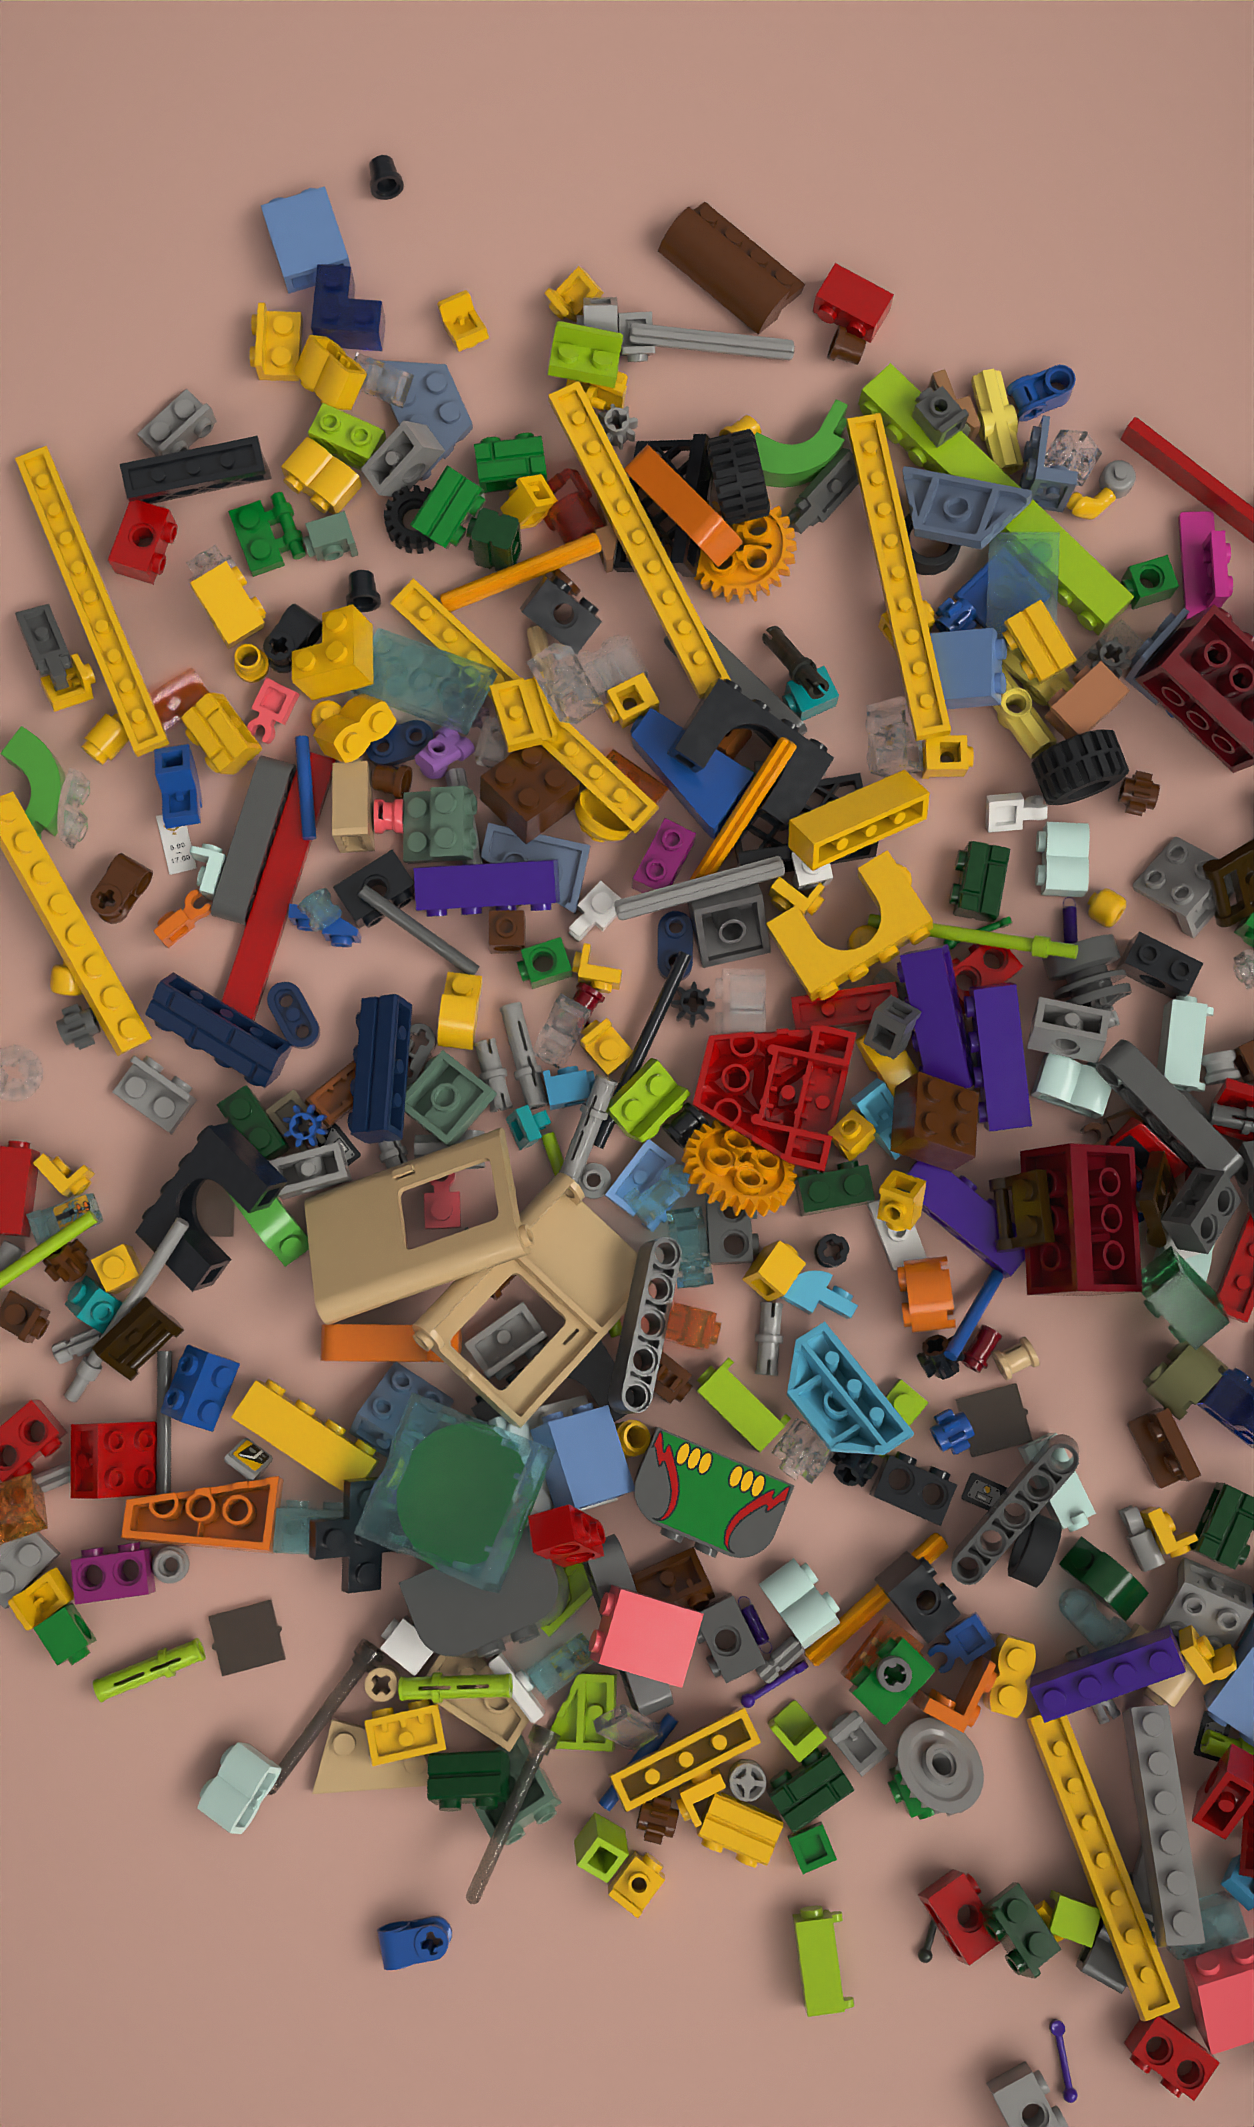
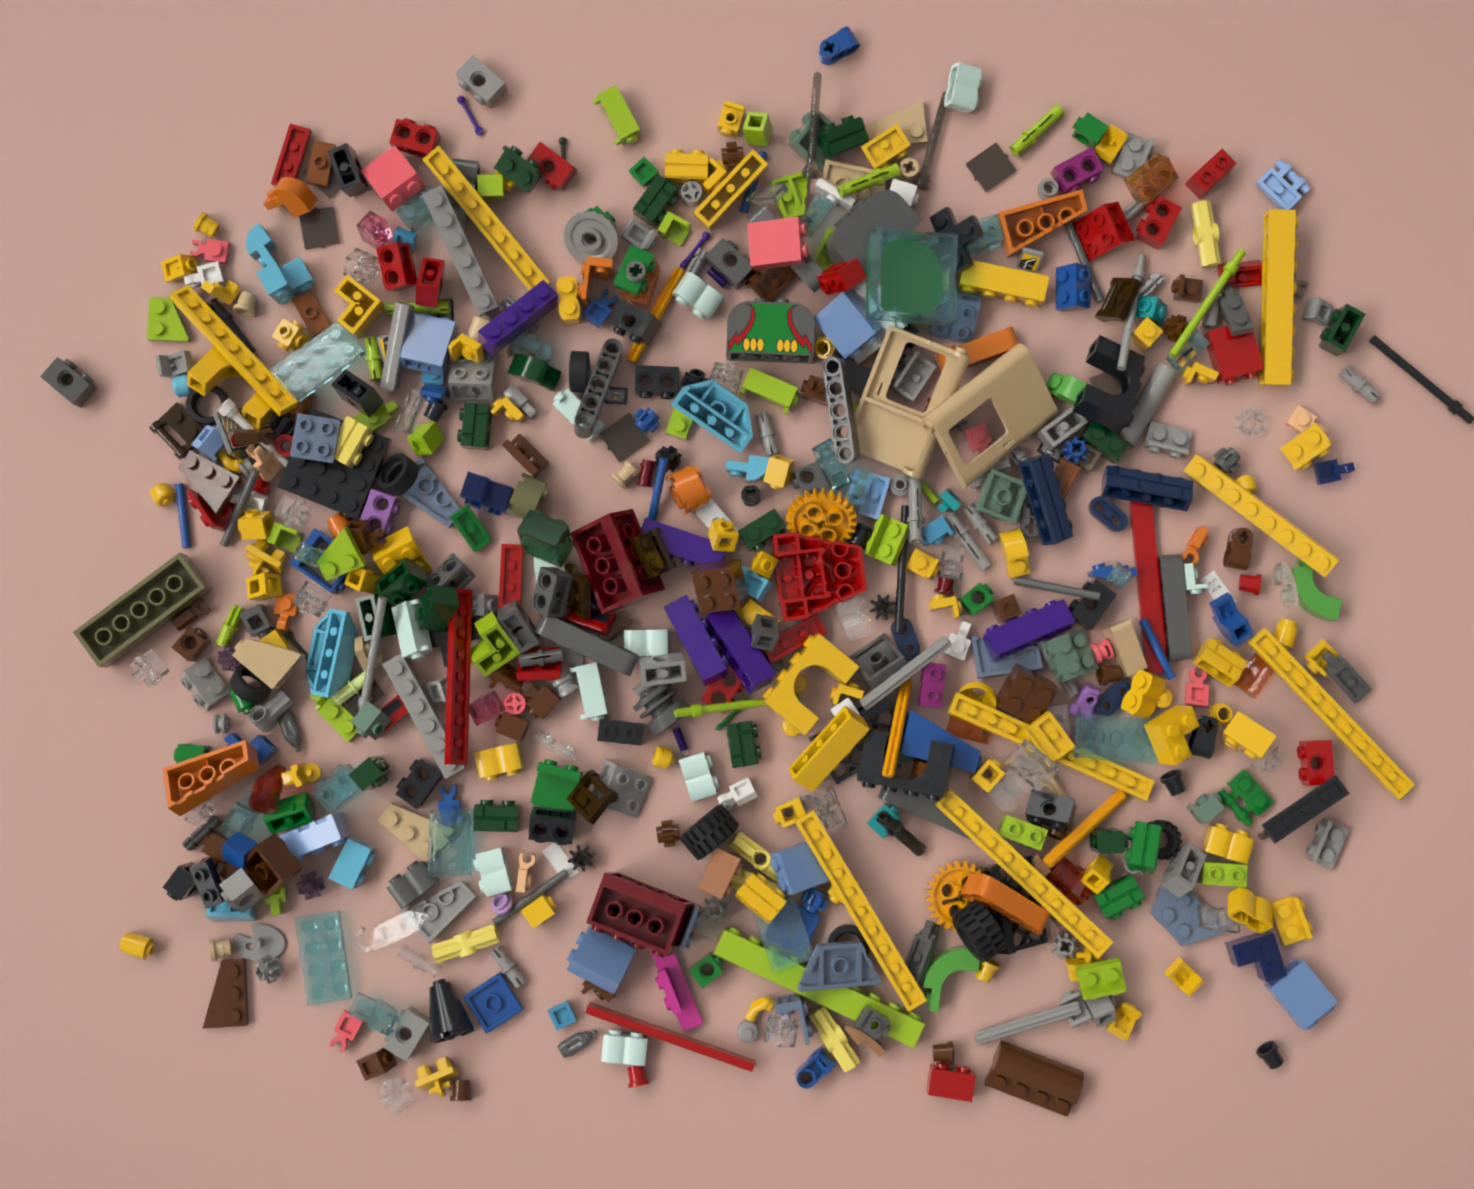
camera: 165 degrees right, 5 degrees up
clear orange brick [664,1302,722,1351] -> none
none -> lime brick [997,813,1048,851]
none -> light grey brick [1117,364,1177,449]
none -> red piece [1238,574,1262,596]

